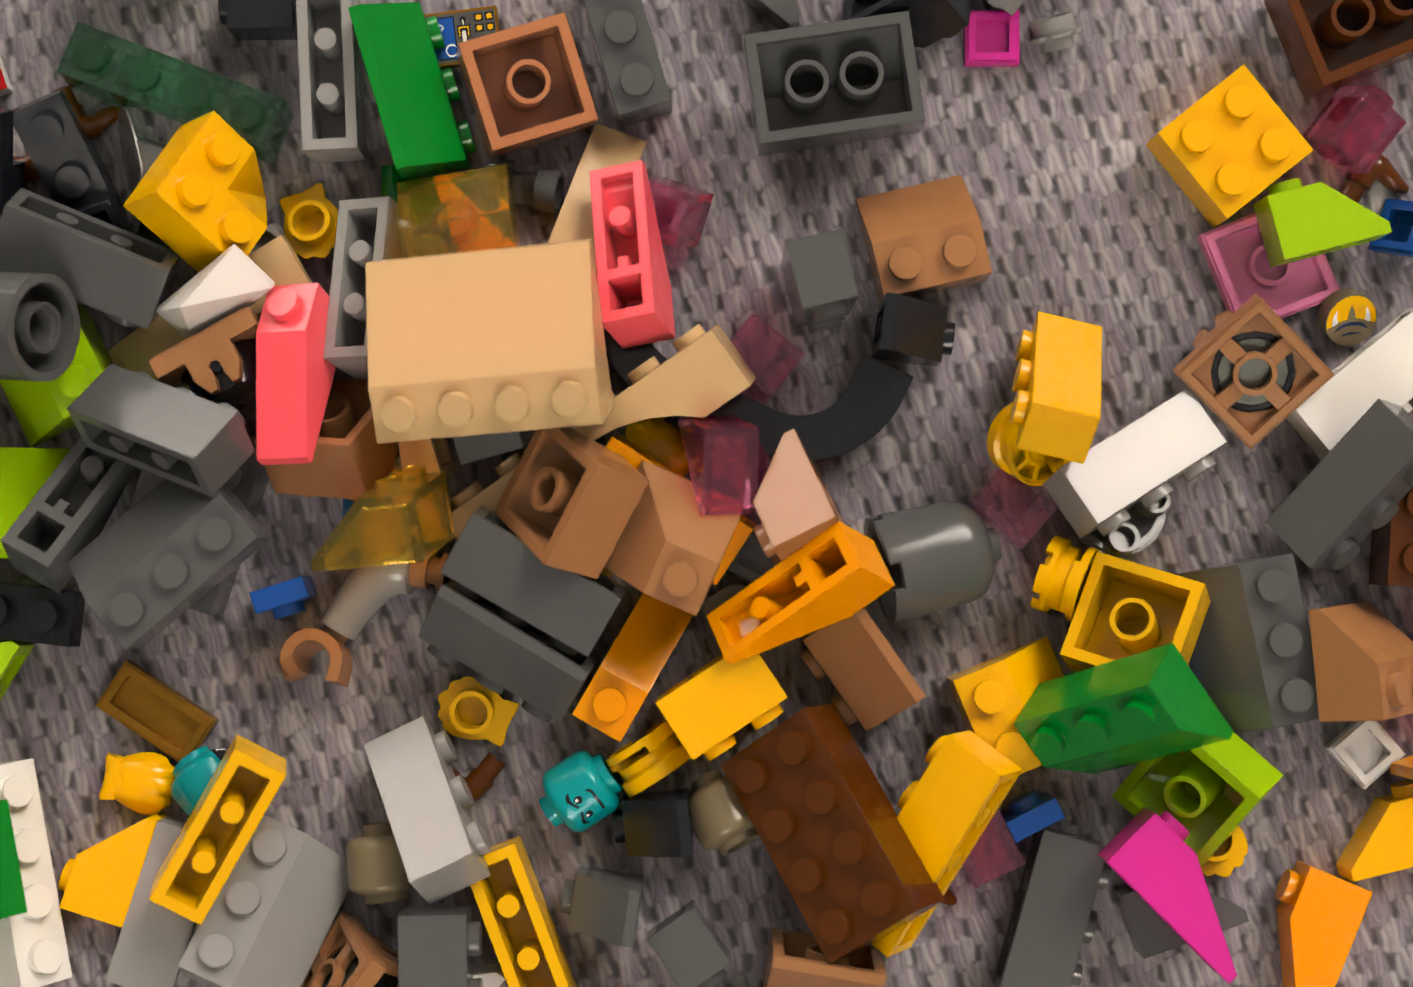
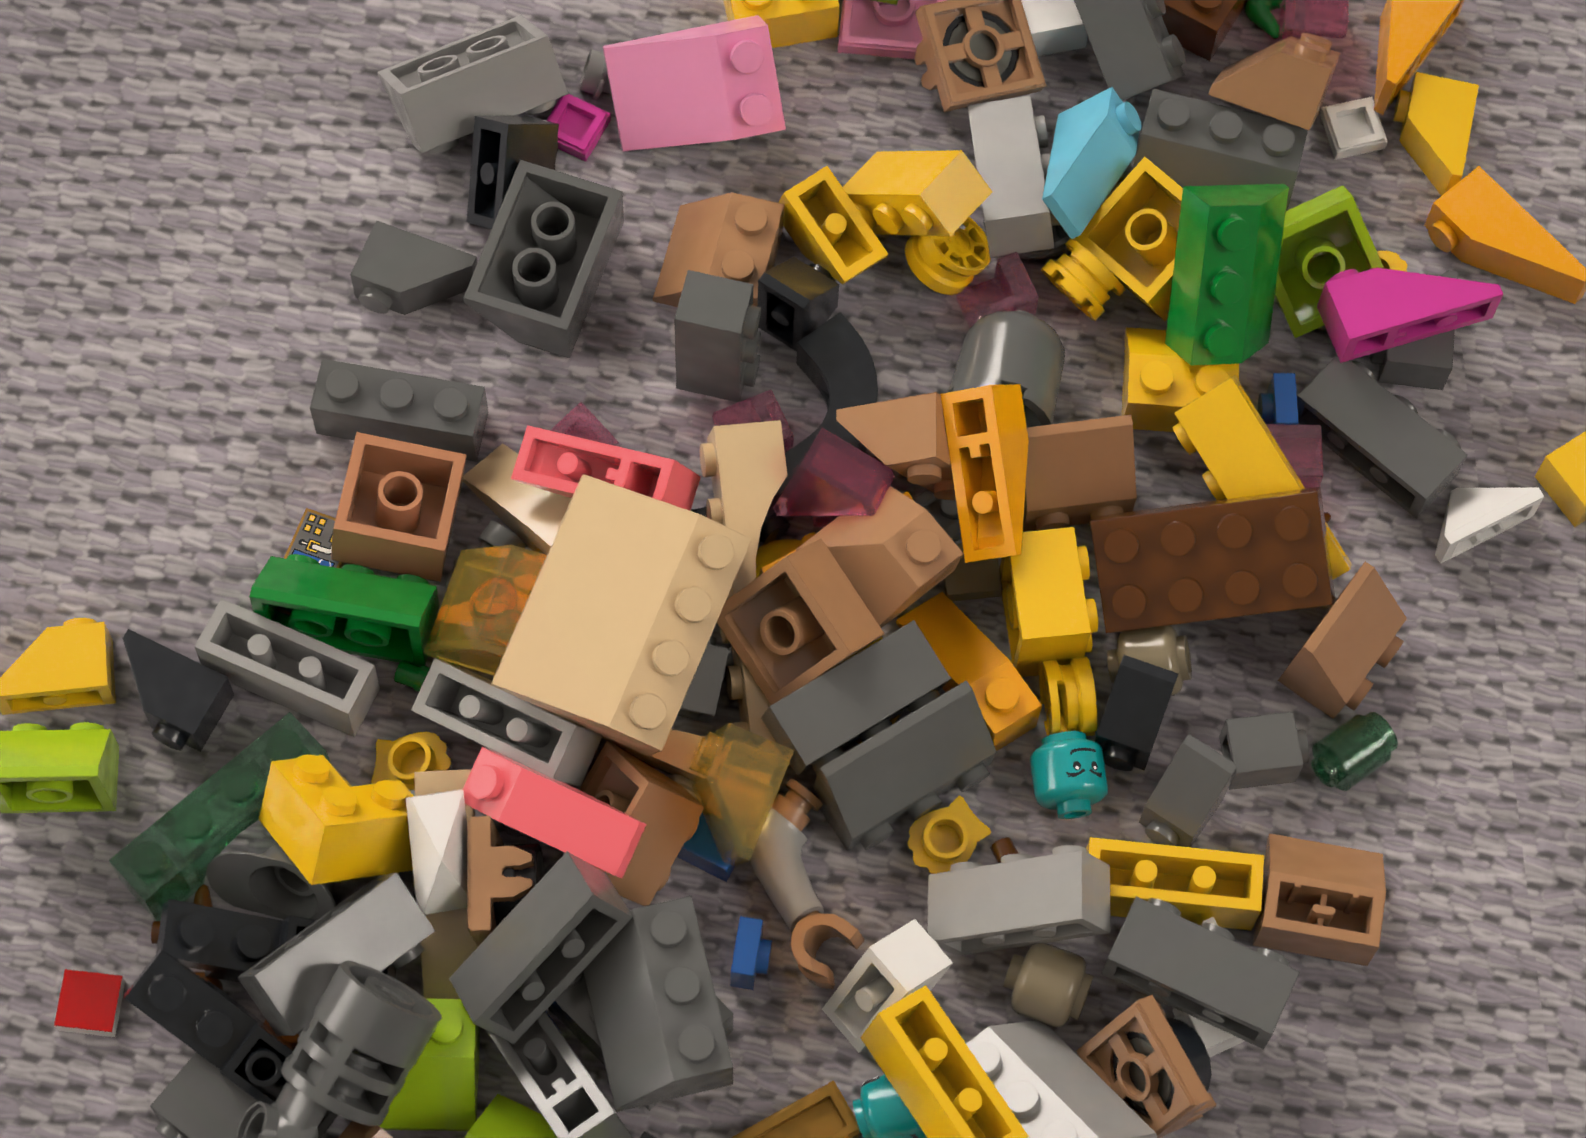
camera: 70 degrees left, 20 degrees down
none -> bright pink slope [602,15,786,151]
none -> yellow slope [778,166,888,285]
none -> white slope [822,919,953,1053]
none -> medium azure slope [1042,87,1142,239]

